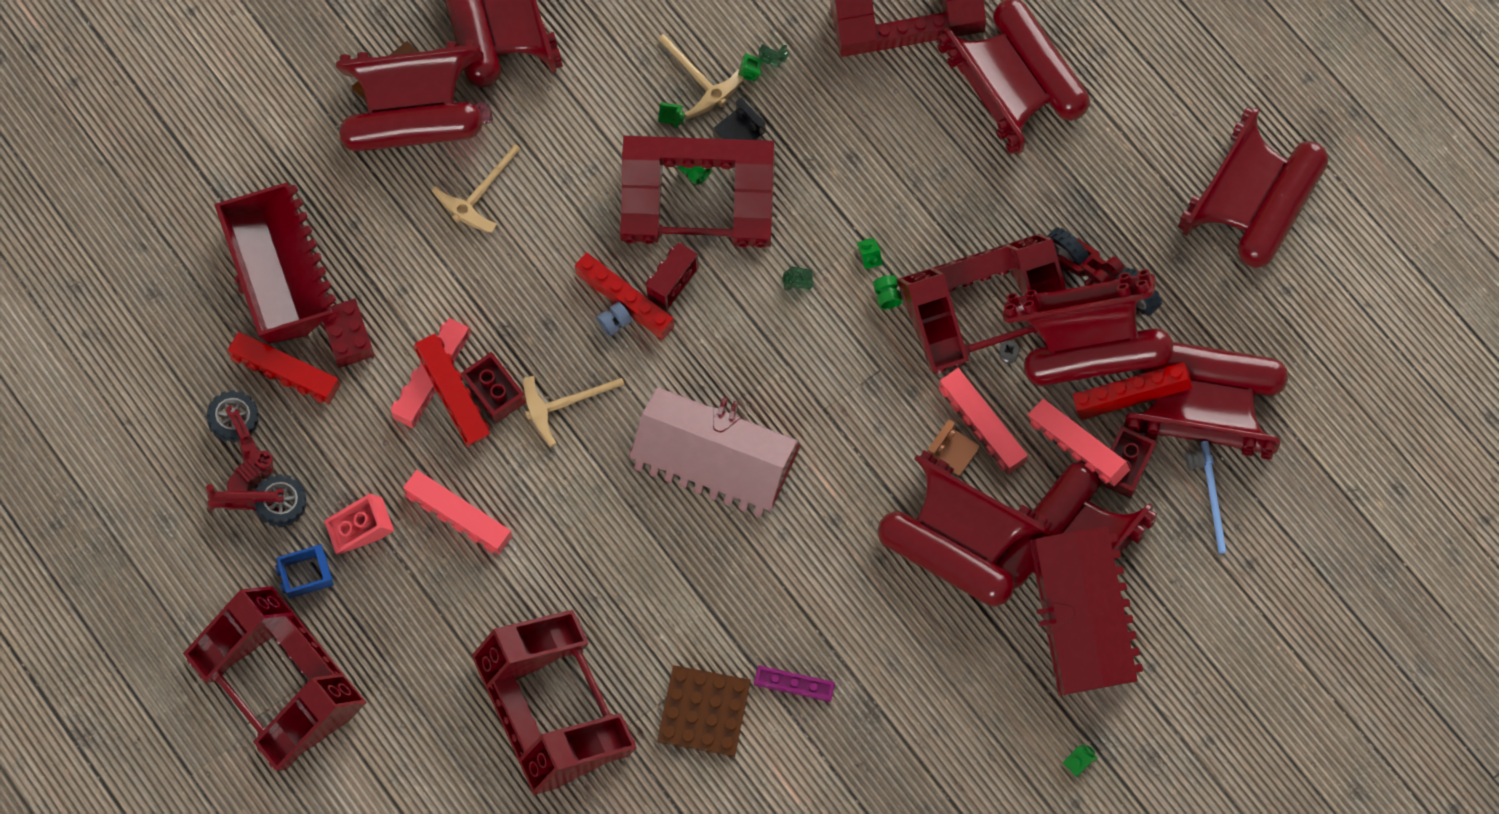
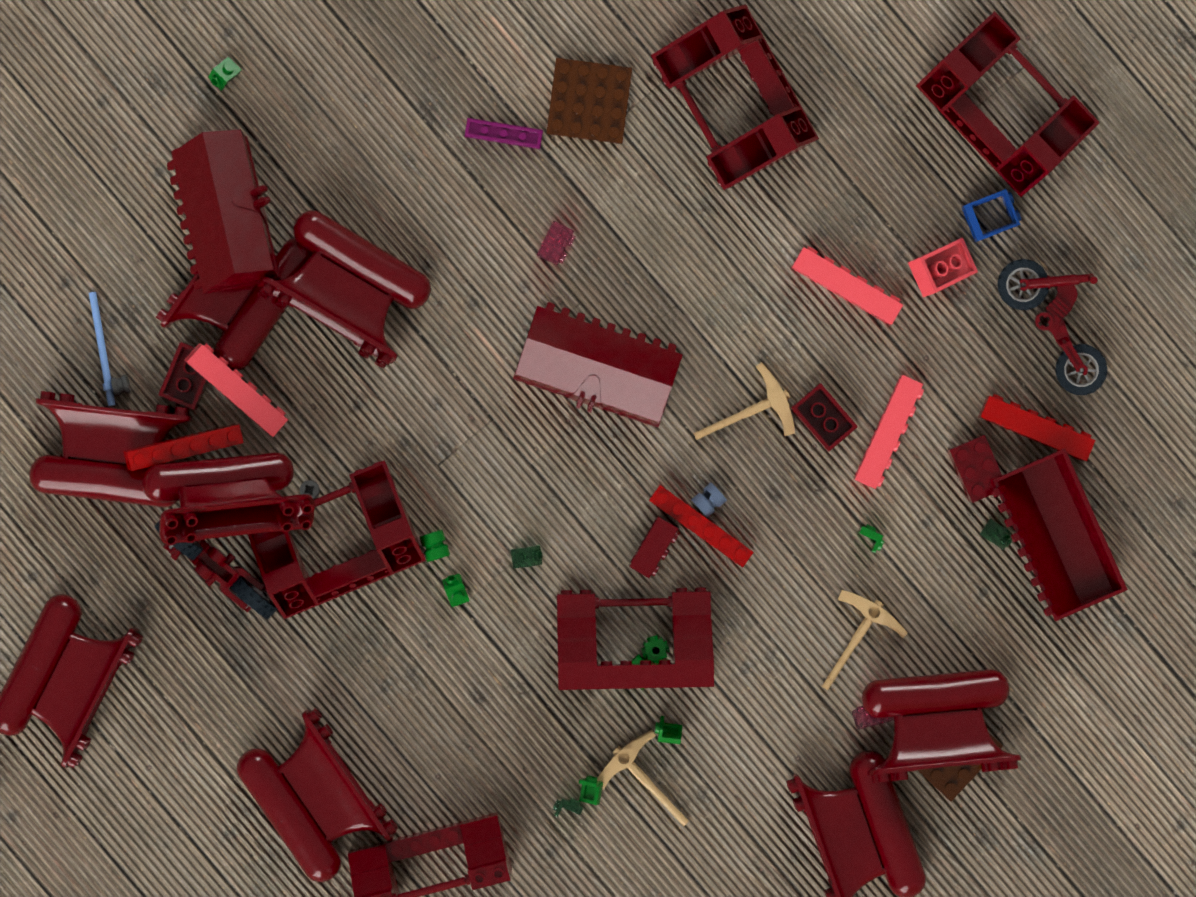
camera: 175 degrees right, 20 degrees up
red brick [413,333,490,448] -> none
black bracket [714,98,766,140] -> none
nougat bracket [927,419,980,477] -> none
coral brick [939,368,1028,475] -> none
none -> clear pink brick [536,221,576,266]
none -> green brick [641,635,670,663]
none -> green bracket [858,524,884,553]
none -> clear green bracket [980,519,1012,550]

